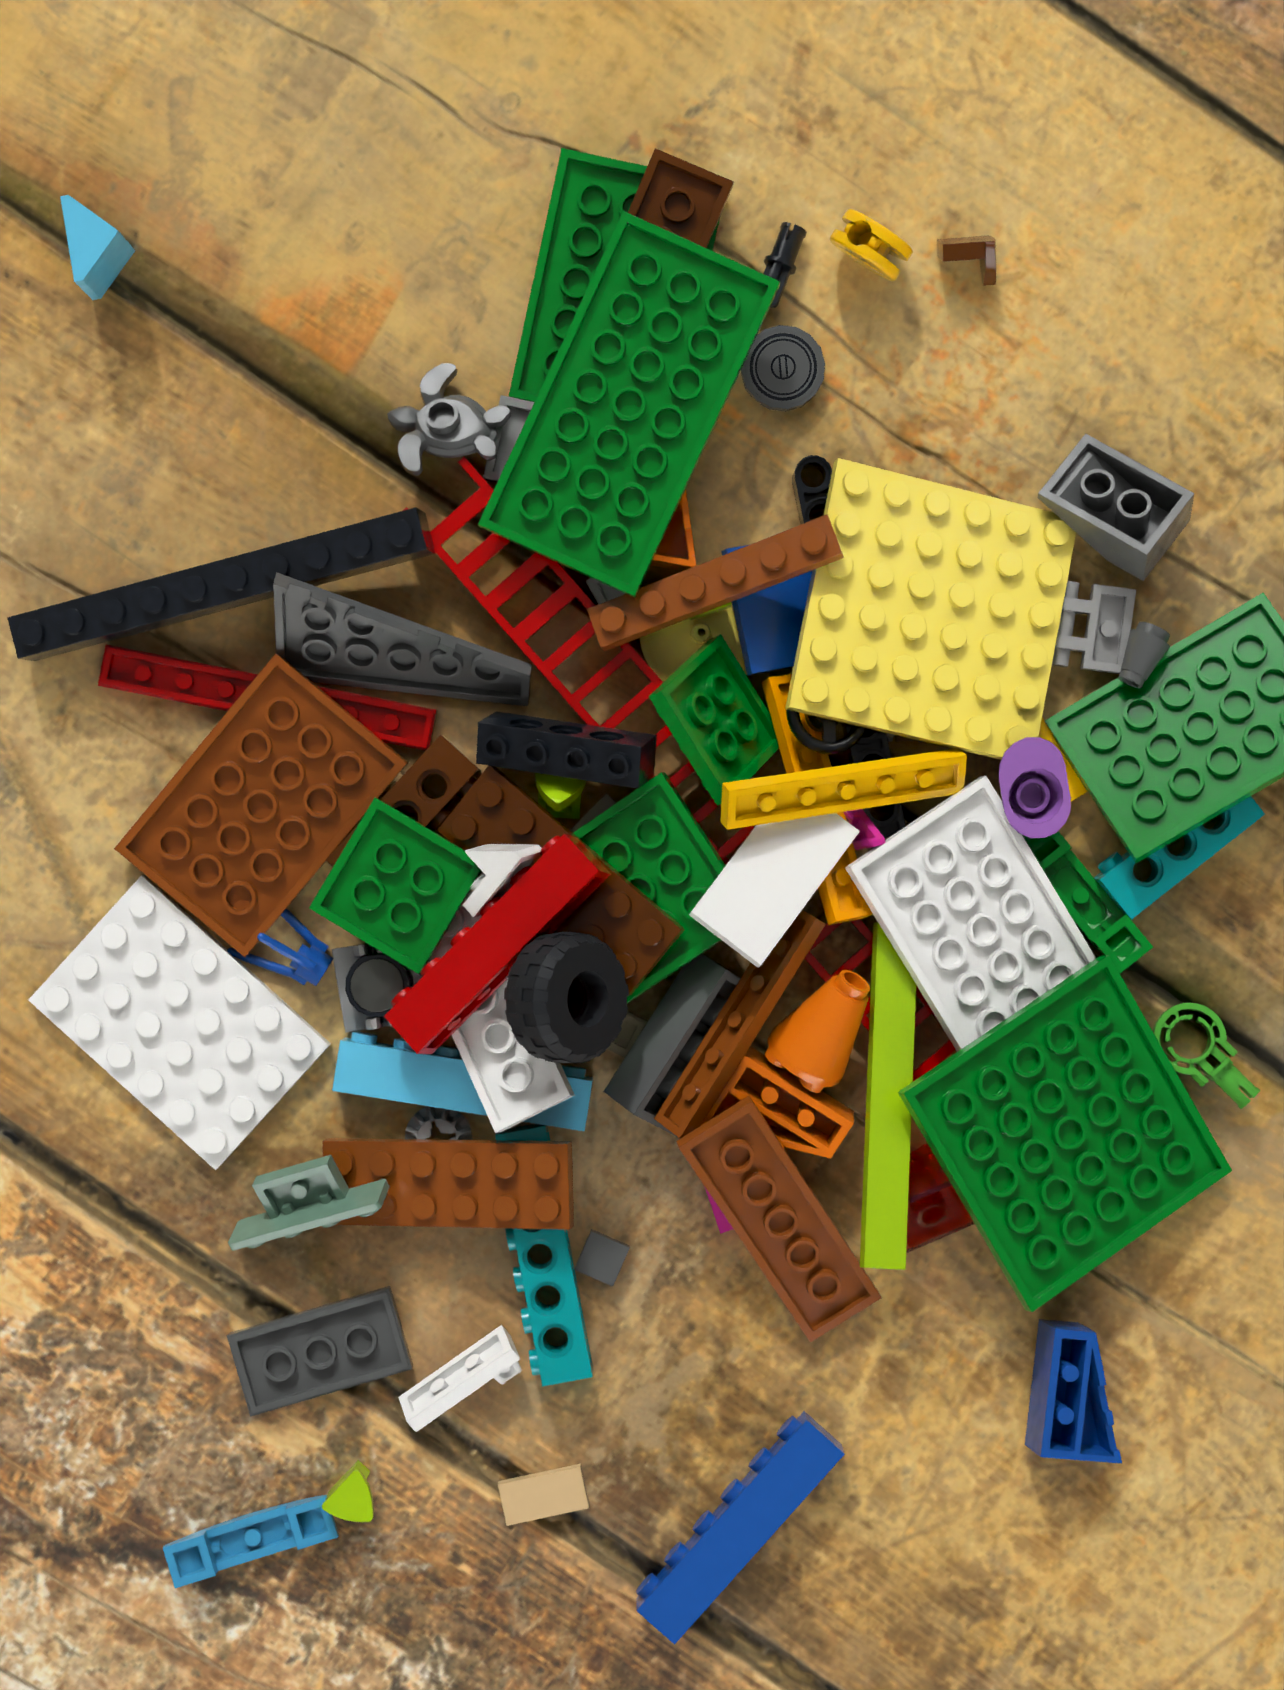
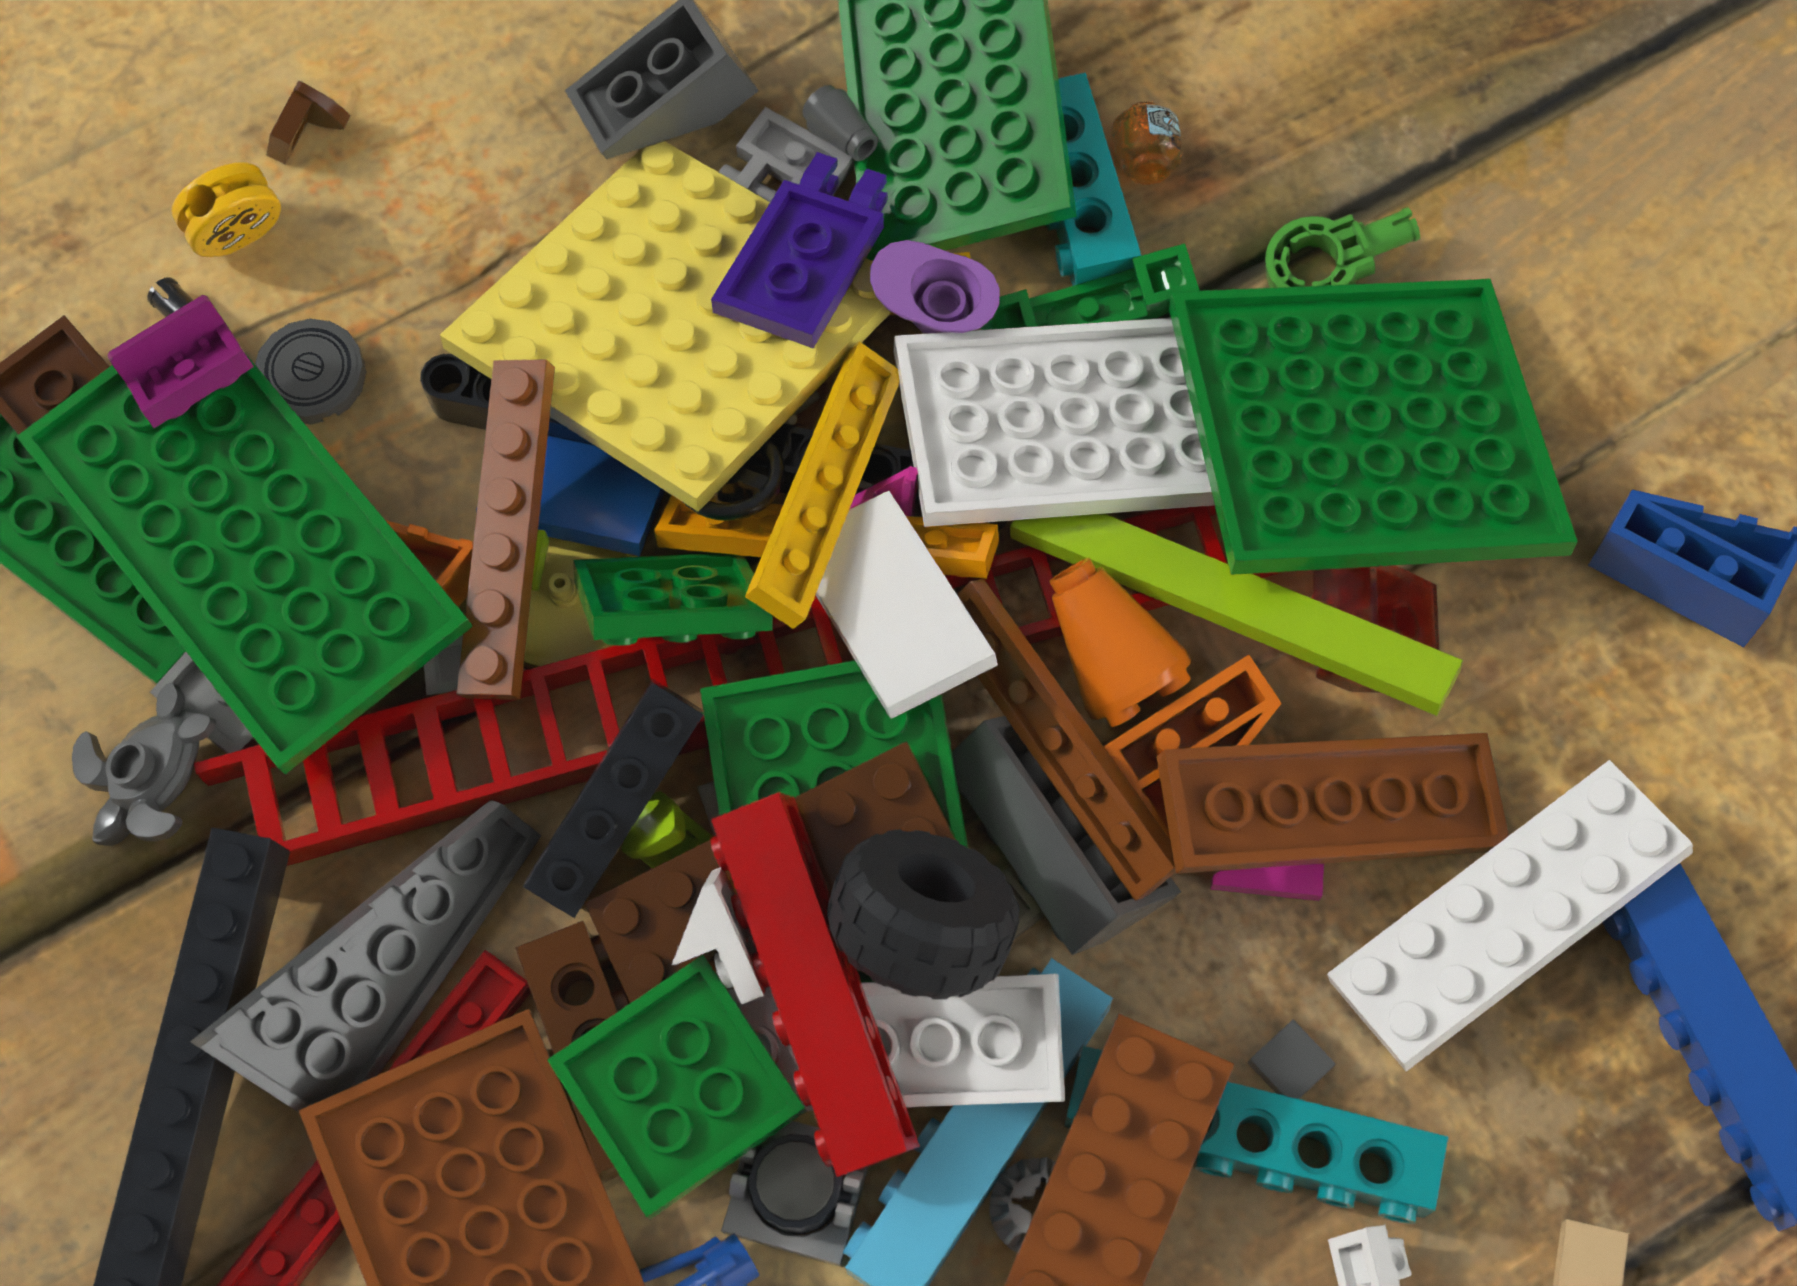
camera: 65 degrees left, 20 degrees down
none -> magenta bracket [107,295,254,428]
none -> dark purple tile [711,152,888,349]
none -> clear orange head [1111,101,1183,185]
none -> white plate [1327,760,1693,1071]

